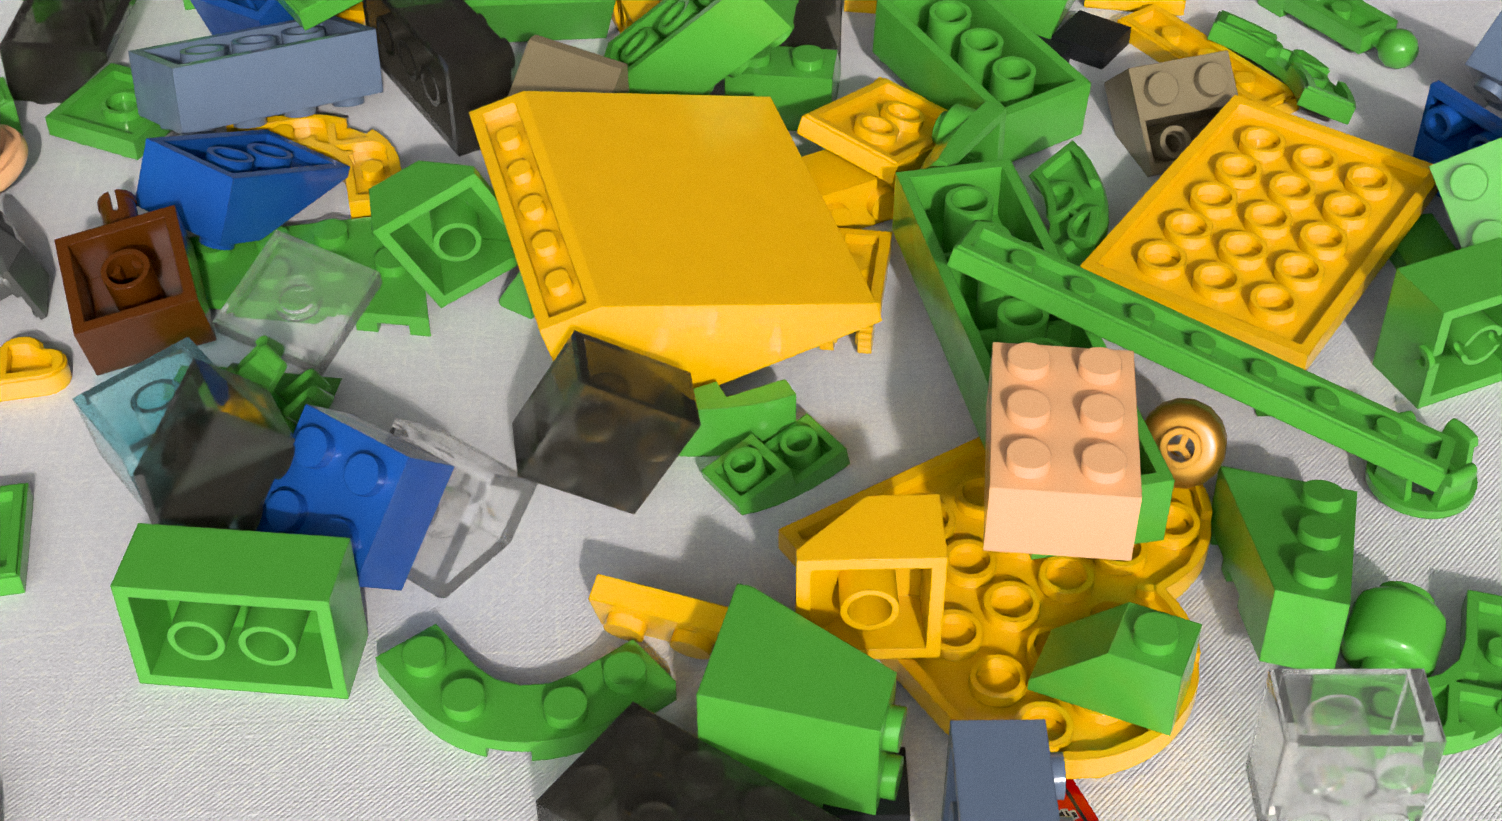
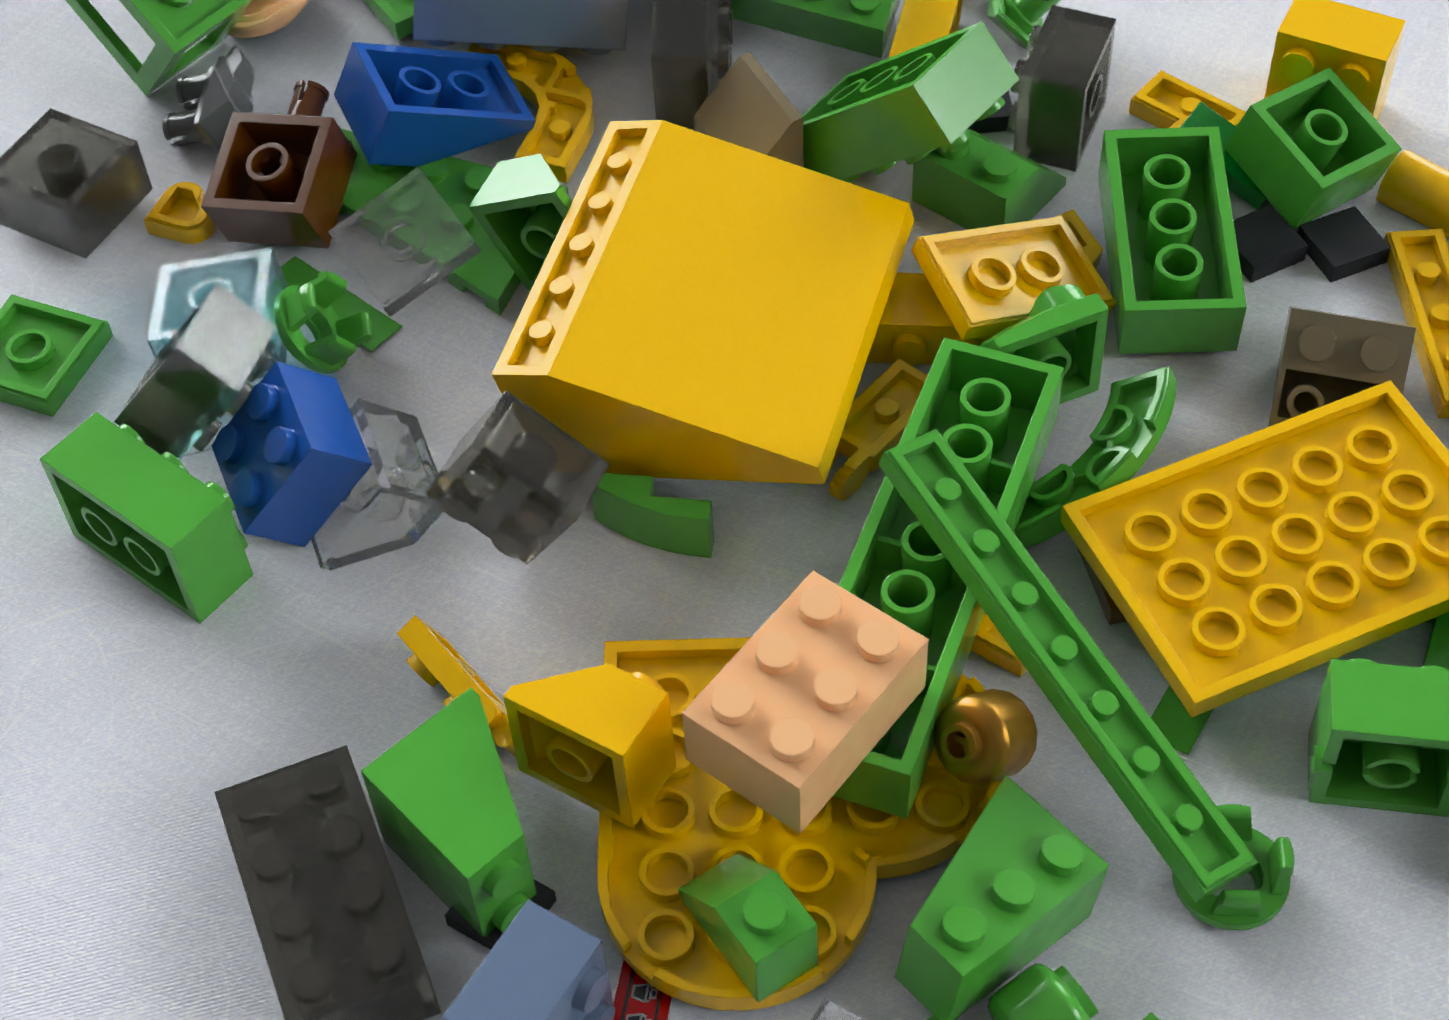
camera: 35 degrees right, 10 degrees up
bright green plate [375,624,677,761] -> none
bright green slope [701,413,850,515] -> none

